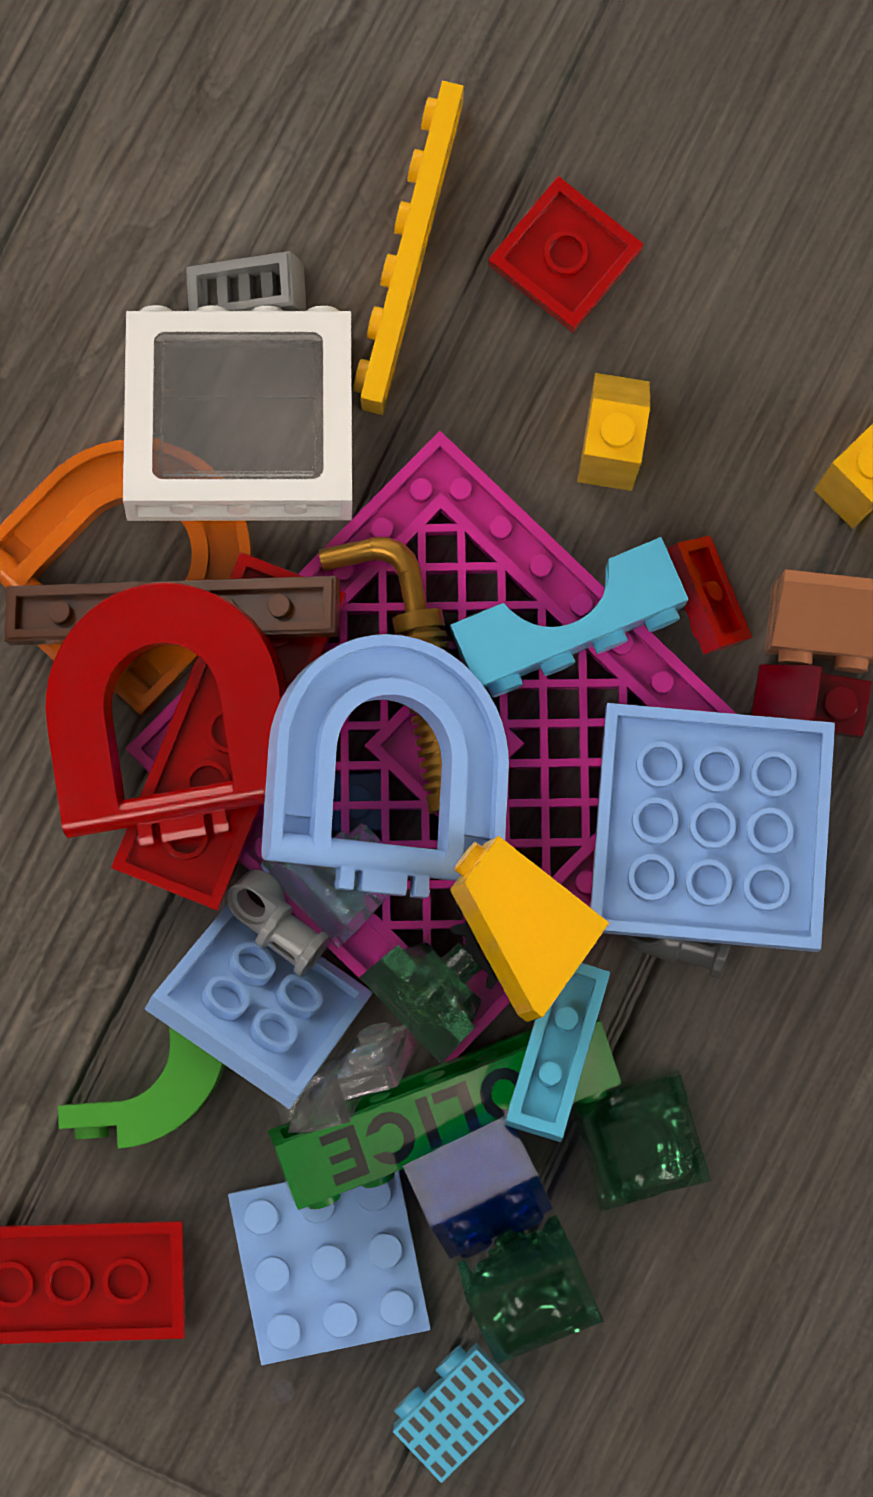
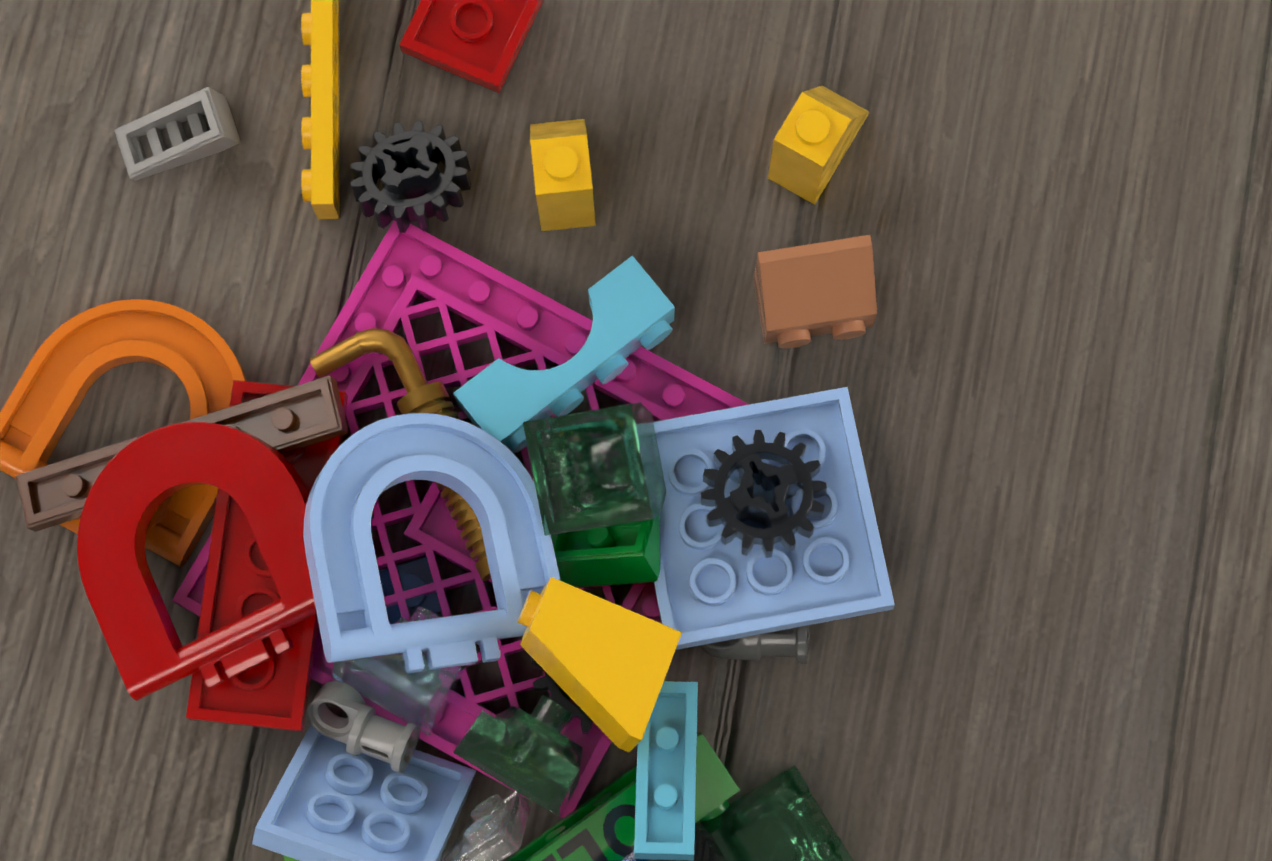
camera: 15 degrees left, 5 degrees down
piece [123,305,352,521] -> none
red plate [666,535,753,655] -> none
dark red slope [751,664,872,739] -> none
none -> black gear [350,121,471,233]
none -> clear green brick [523,402,667,536]
none -> green slope [551,510,660,587]
none -> black gear [701,430,827,558]

